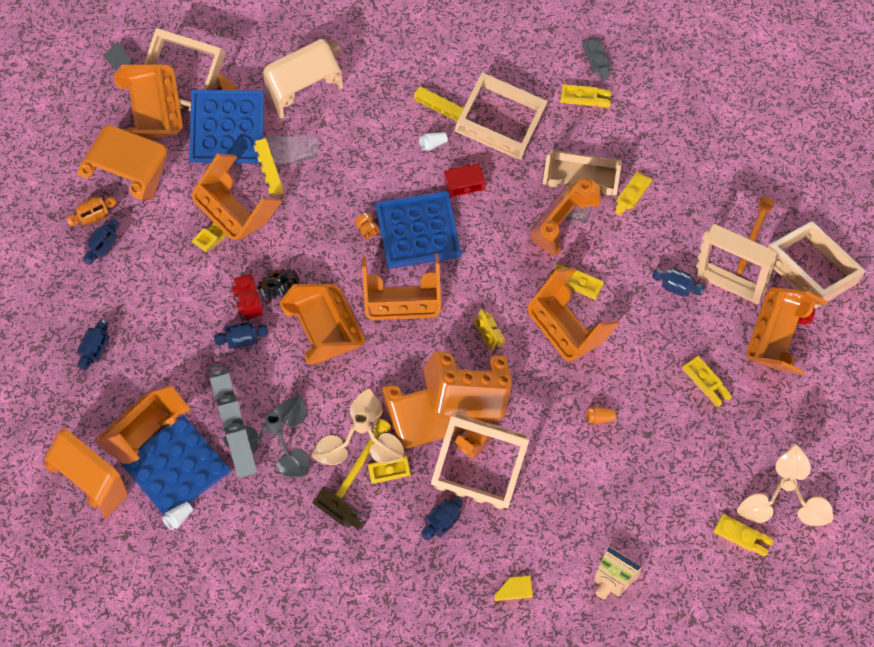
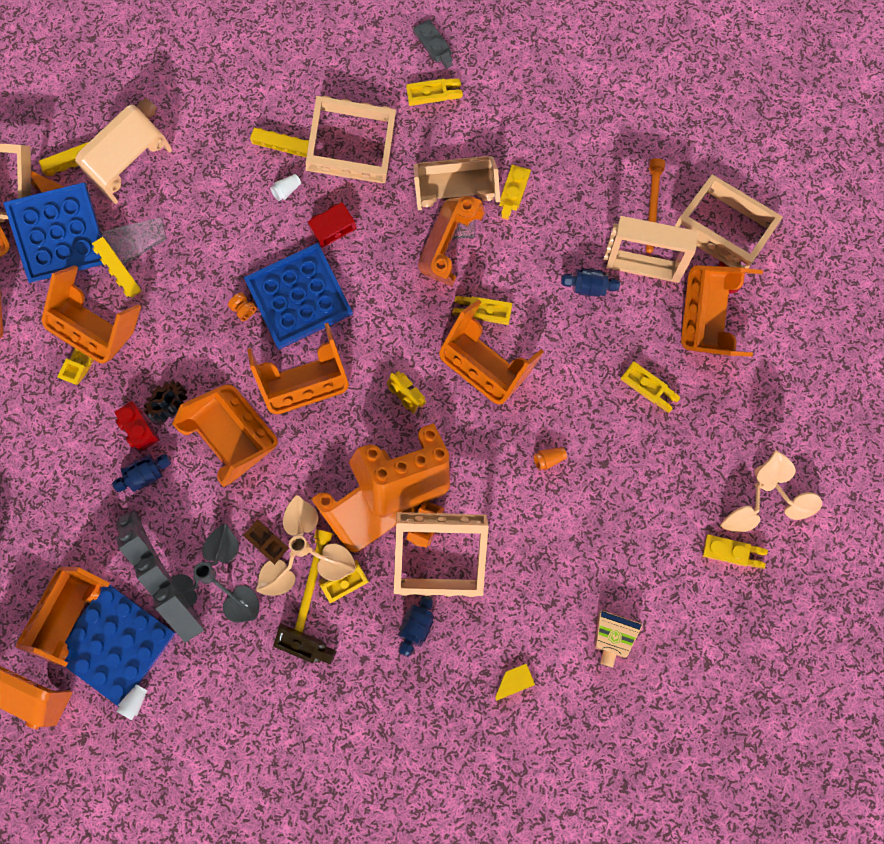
camera: 10 degrees left, 15 degrees up
none -> yellow piece [39,142,89,176]
none -> reddish brown slope [243,519,289,565]

